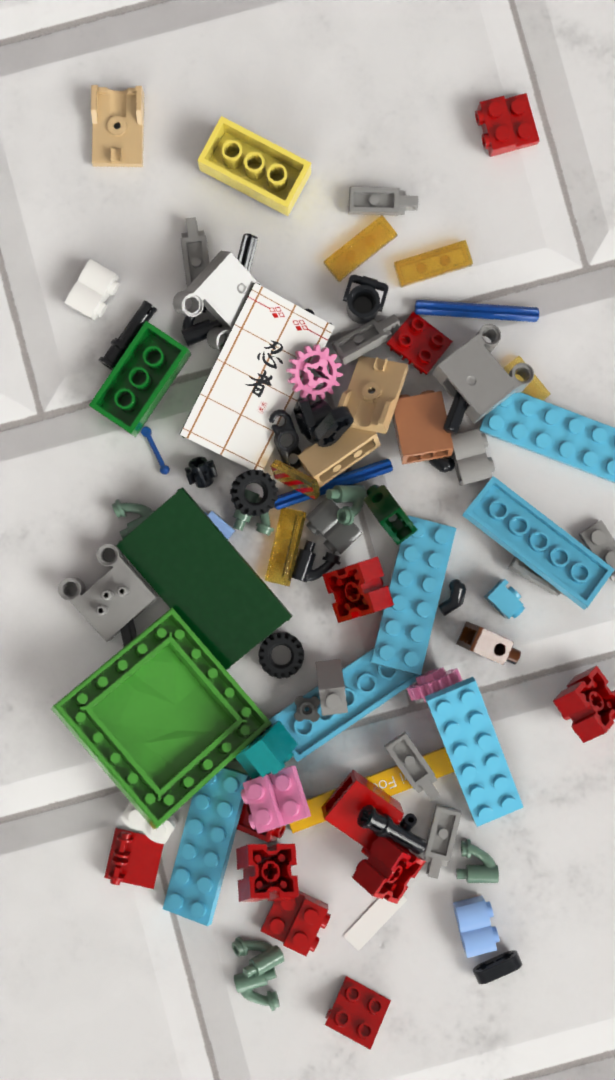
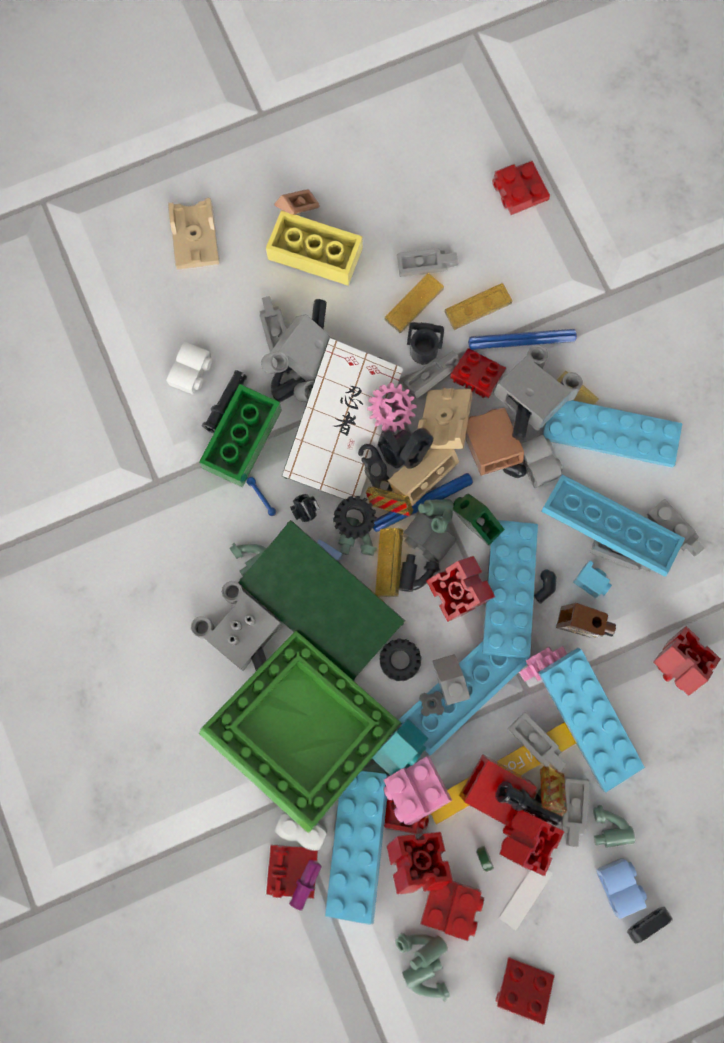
camera: 10 degrees left, 10 degrees down
none -> nougat slope [274,189,320,215]
none -> magenta axle [289,860,322,910]
none -> dark green tile [476,846,494,872]
none -> clear yellow tile [540,766,567,816]

